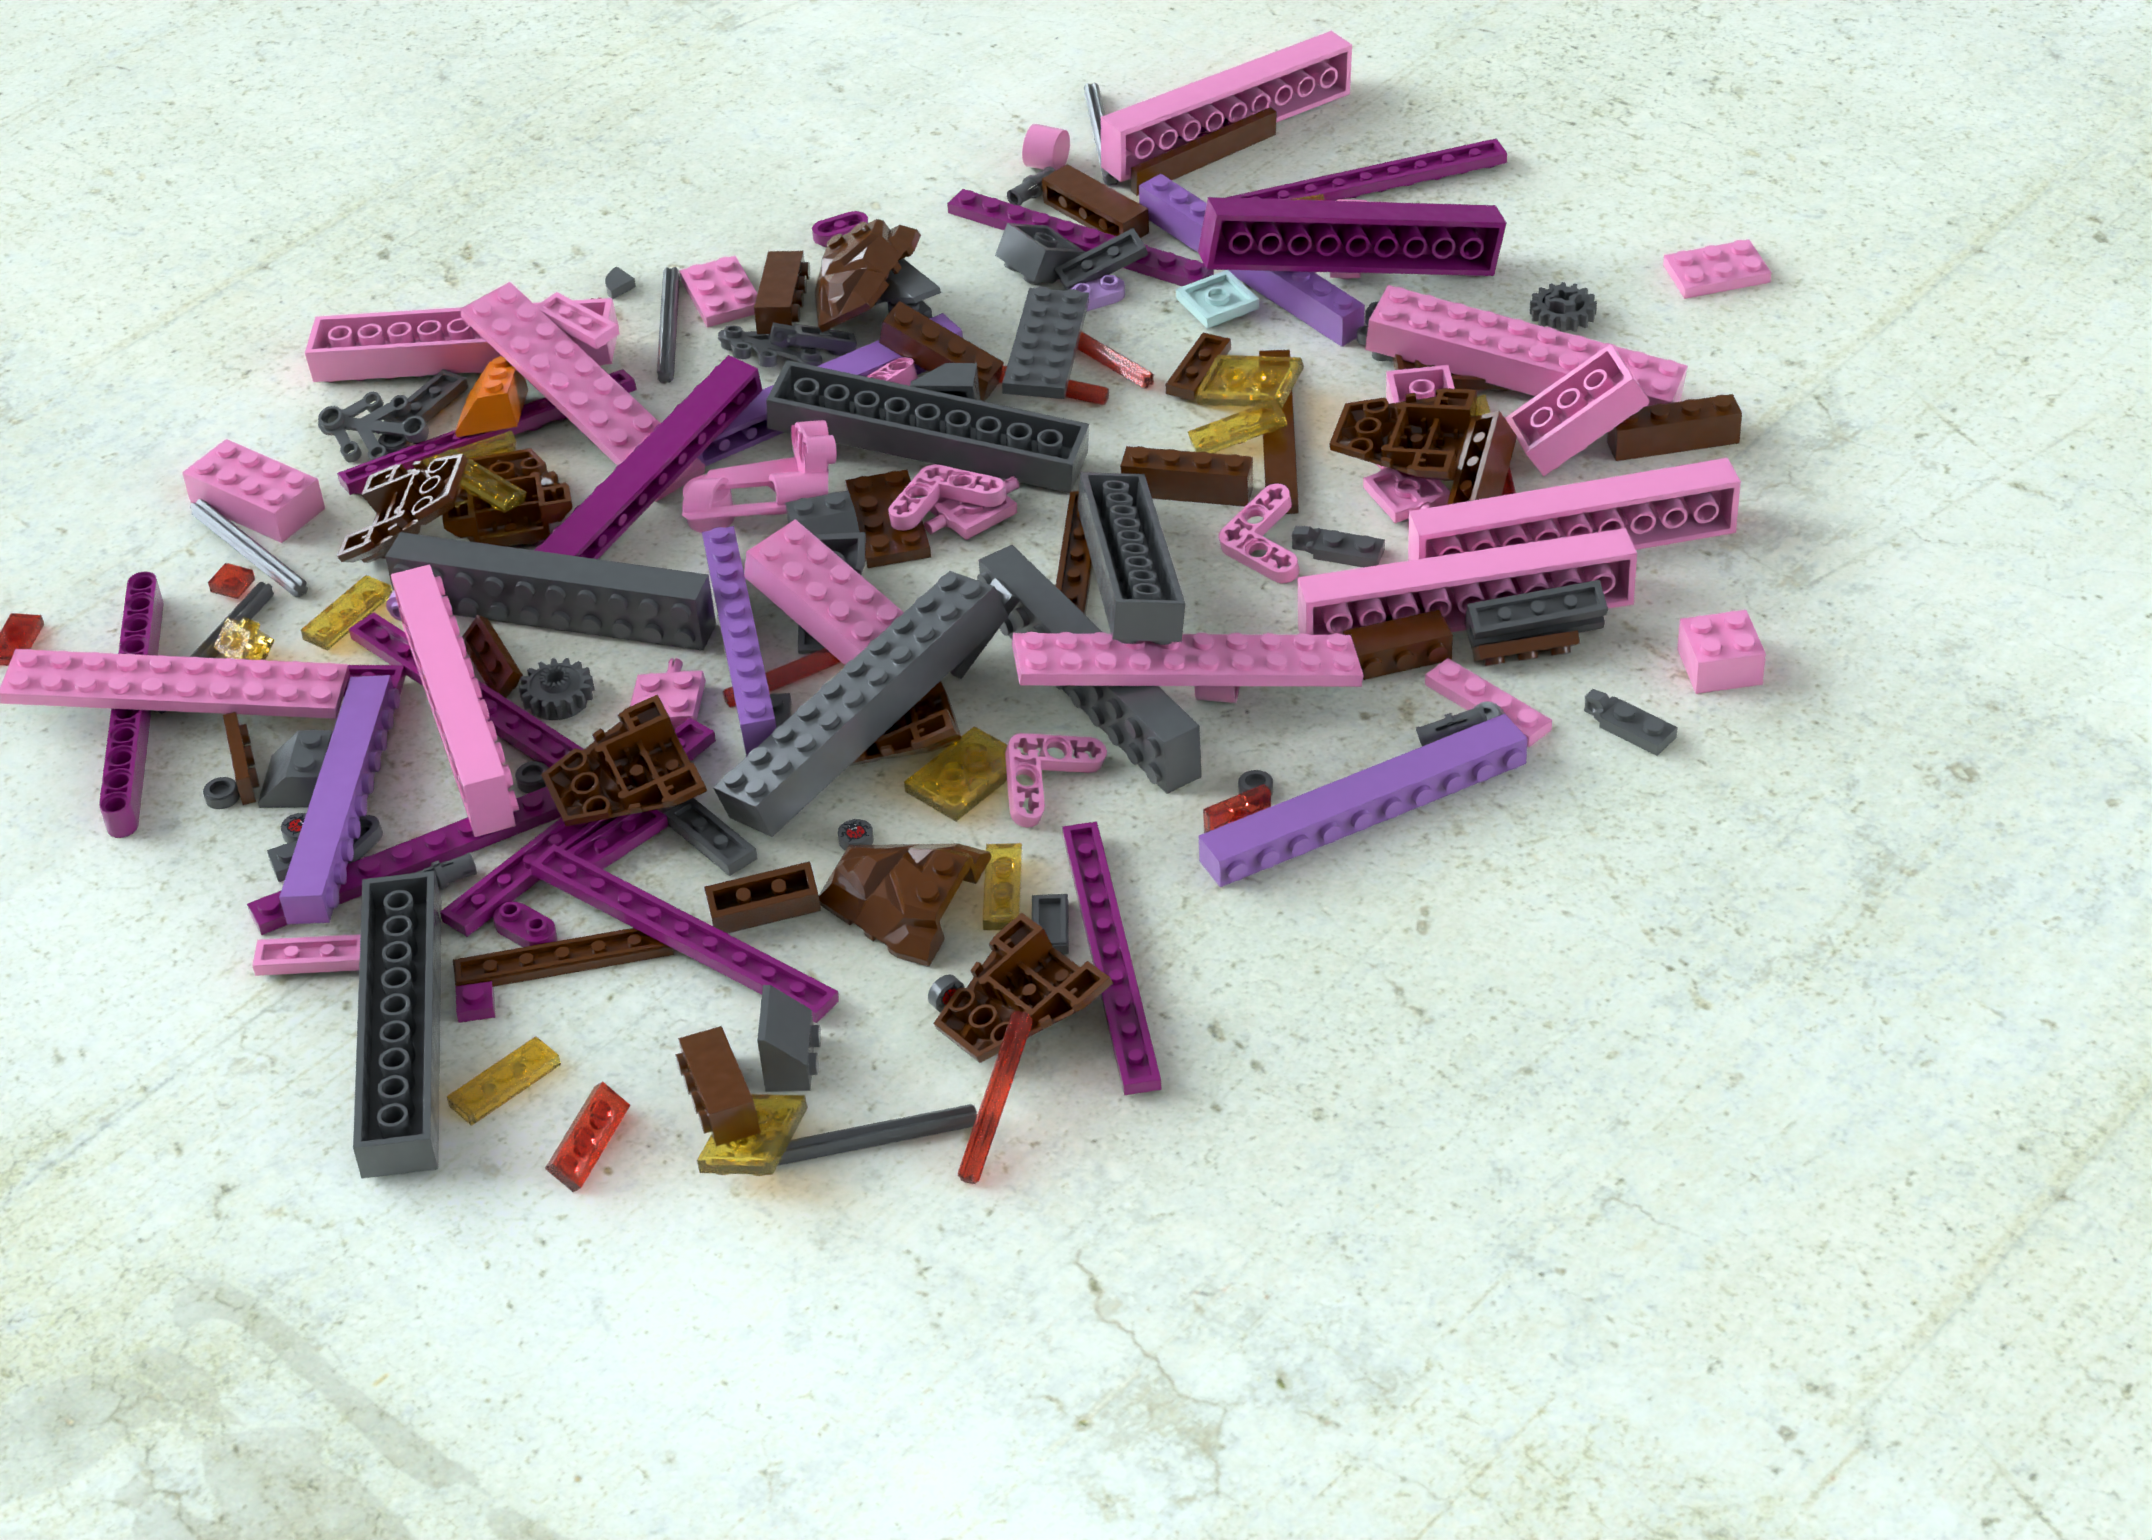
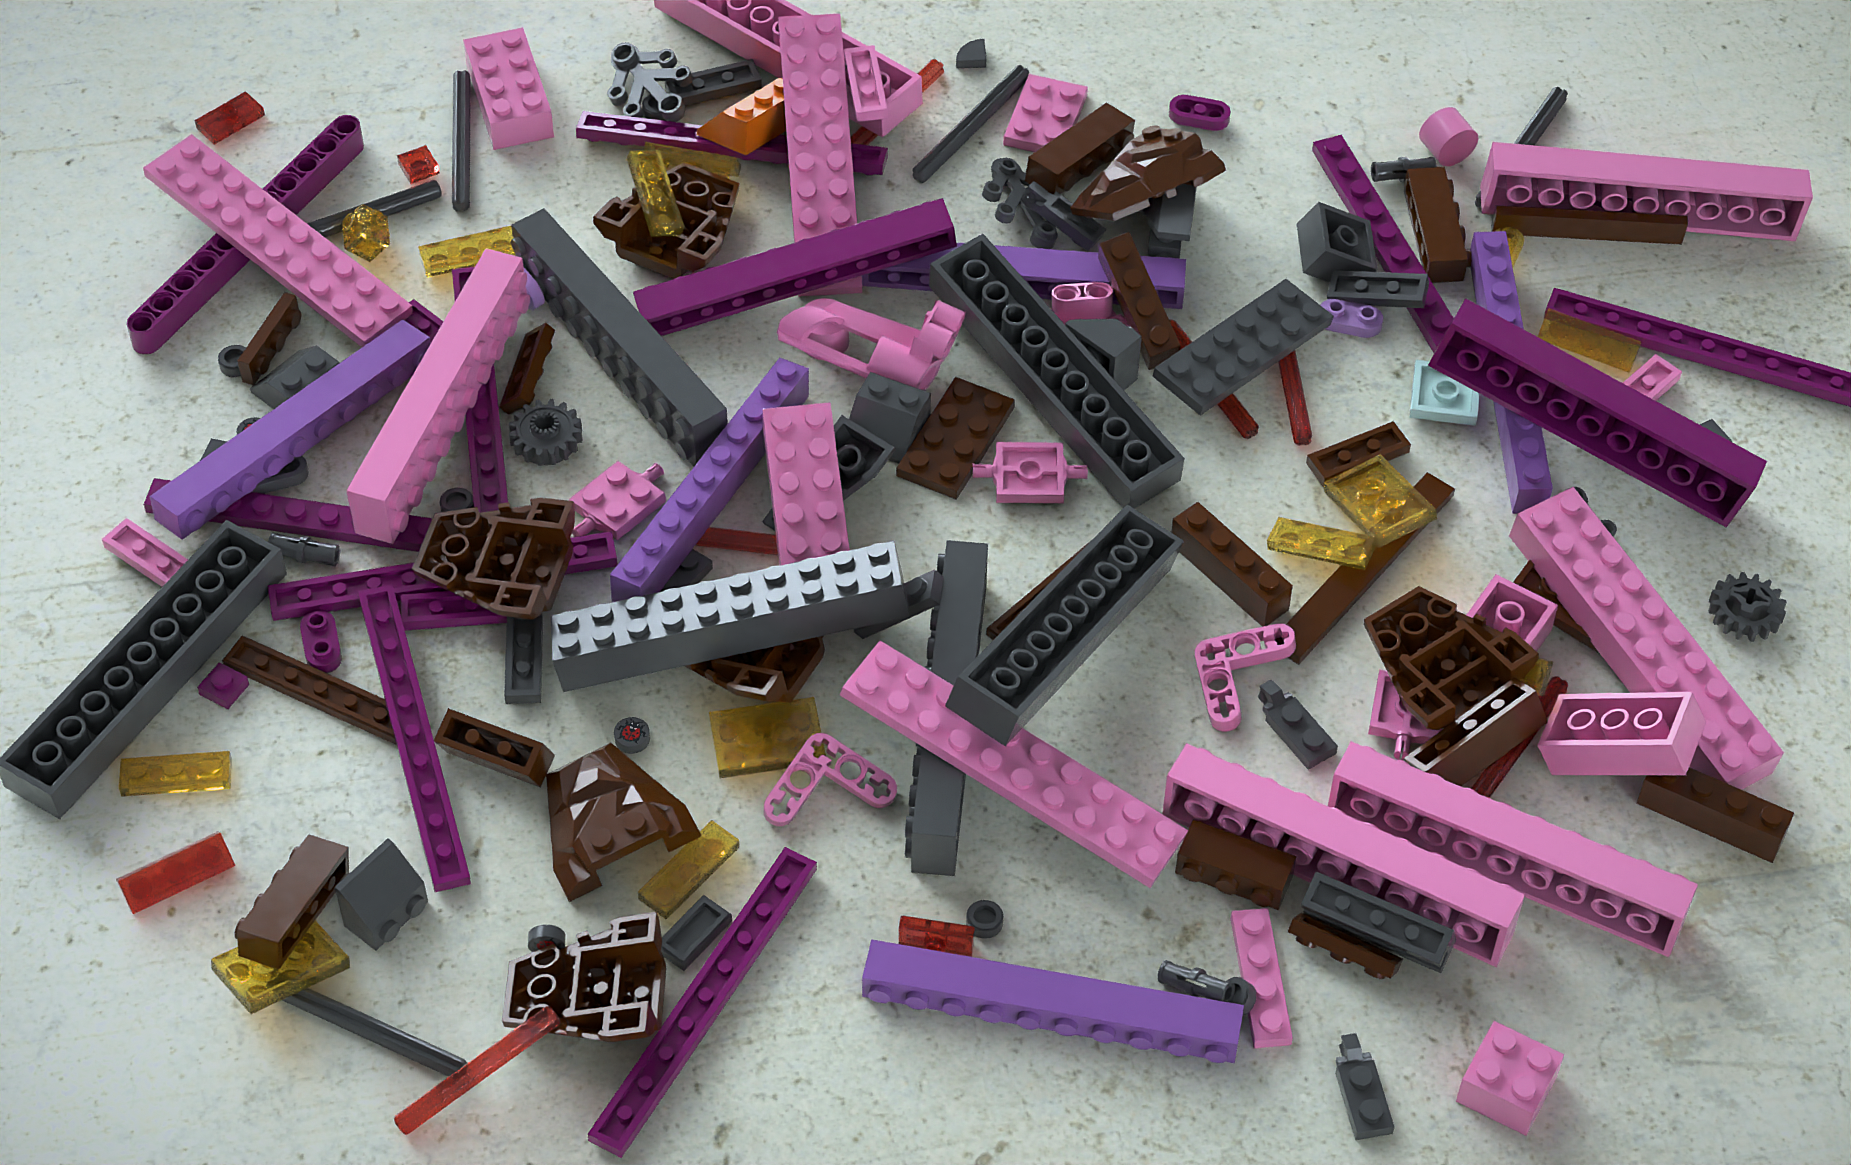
camera: 35 degrees right, 10 degrees up
reddish brown wedge [337,454,468,563] -> none
bright pink beam [888,465,1006,531] -> none

